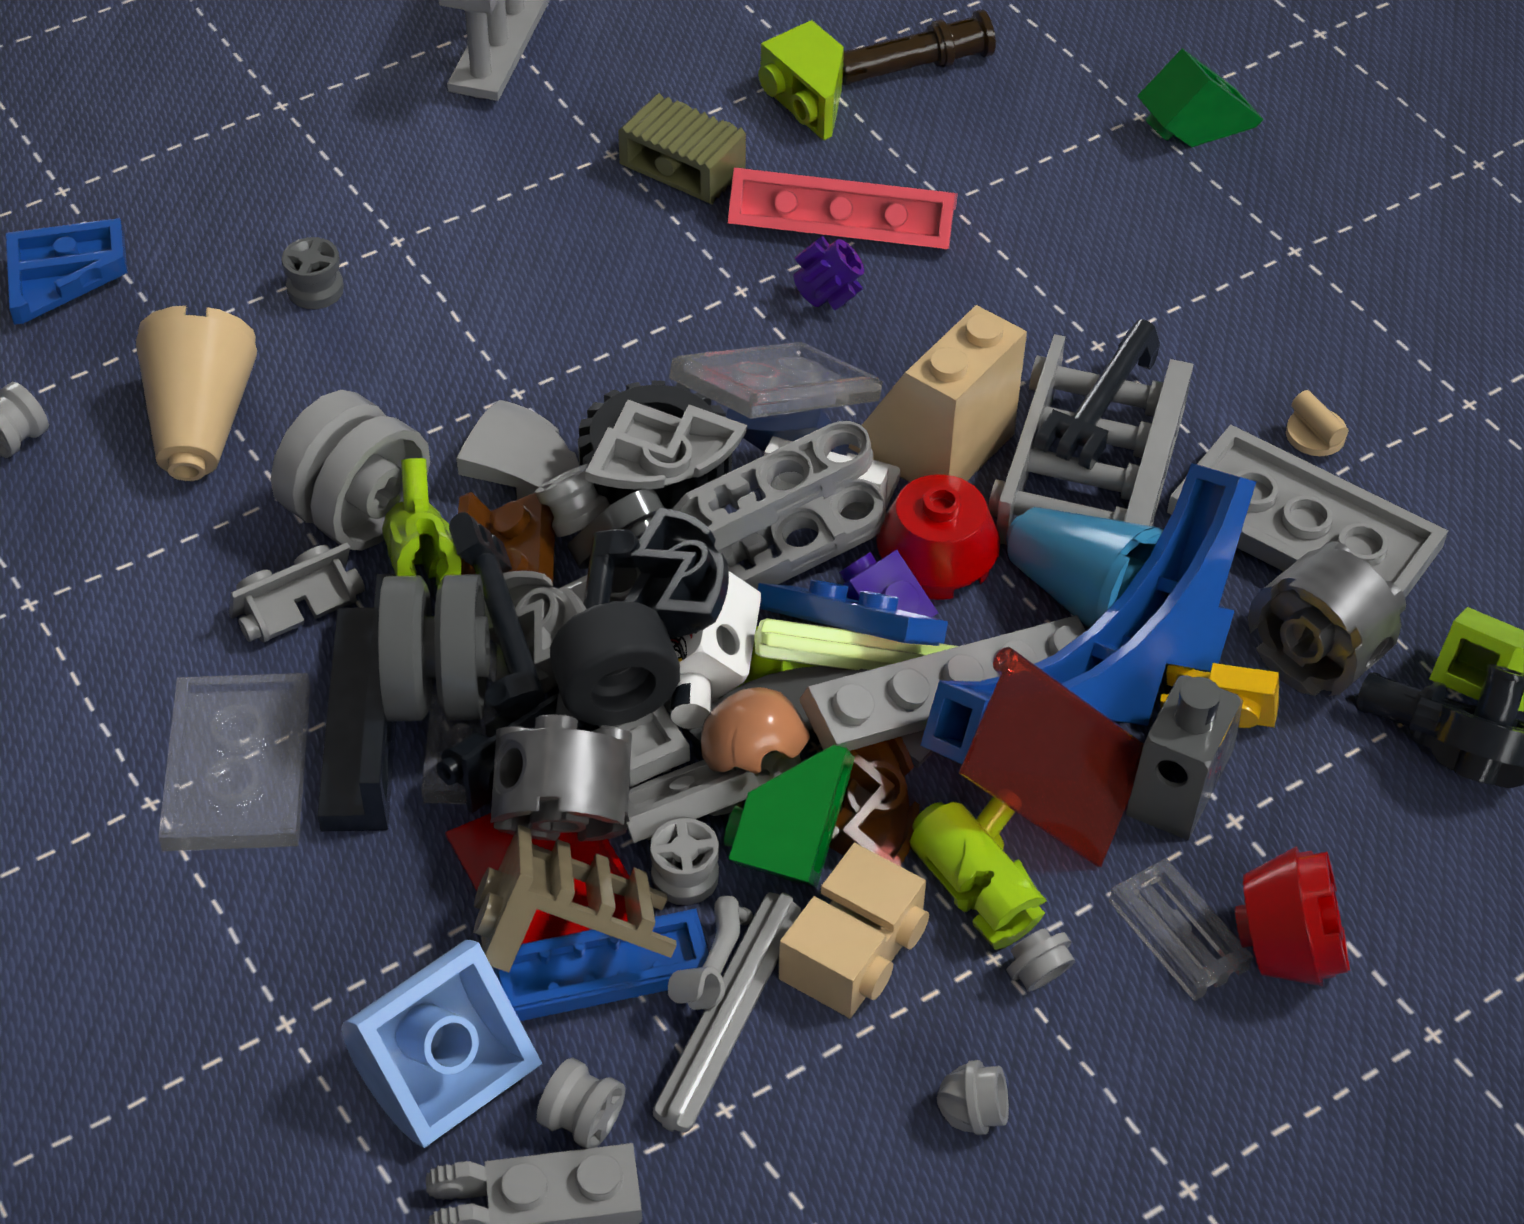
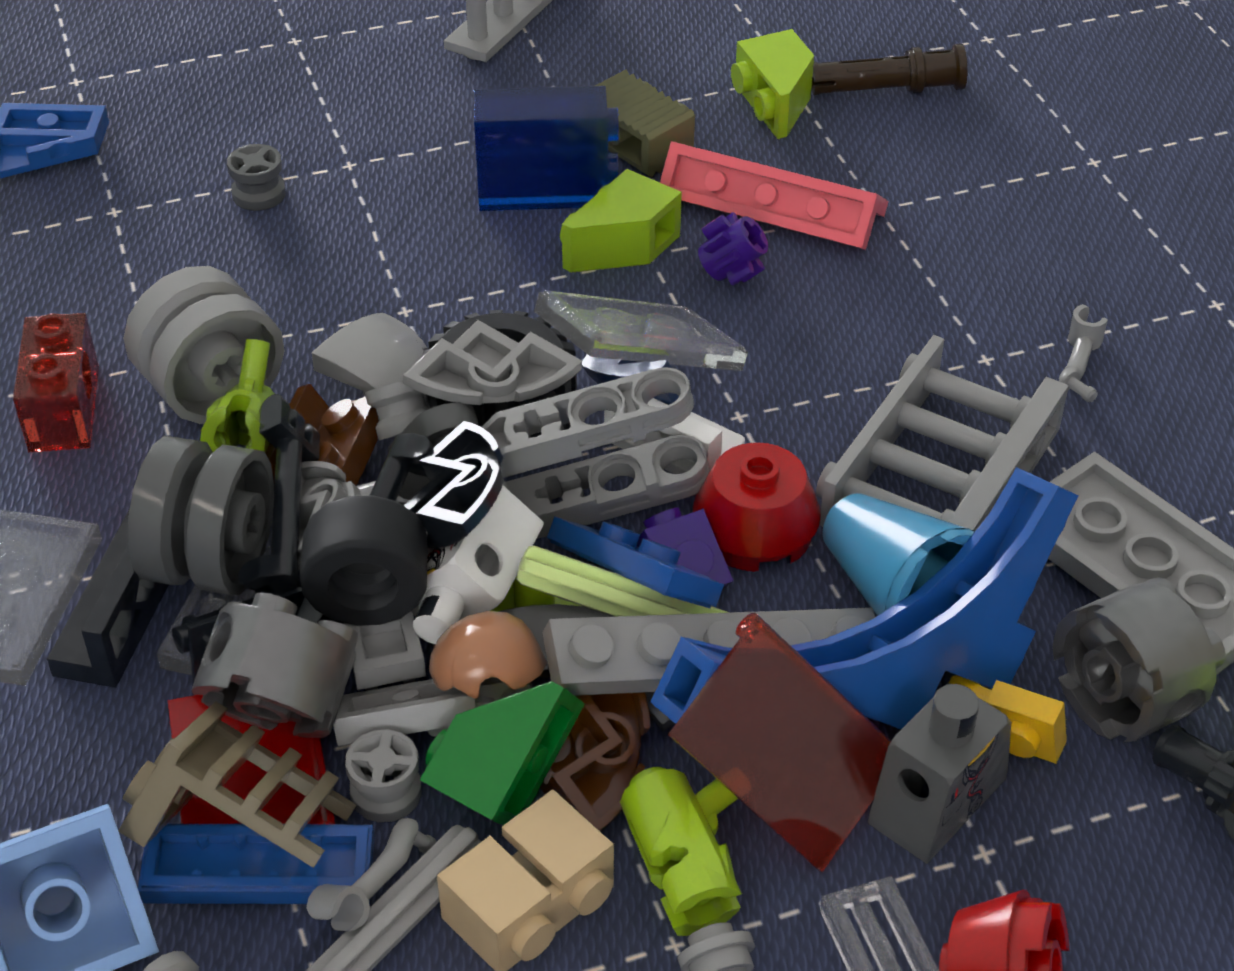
camera: 15 degrees right, 5 degrees down
tan cone [136,306,257,481] -> none
light grey hinge [229,542,365,643] -> none
tan slope [849,305,1027,482] -> none
black hinge [1034,319,1160,470] -> none
green slope [1137,48,1264,147] -> none
tan plate [1286,390,1349,456] -> none
none -> clear red brick [13,313,99,453]
none -> clear blue brick [474,86,619,211]
none -> lime slope [560,169,682,272]
none -> light grey piece [1059,304,1108,402]

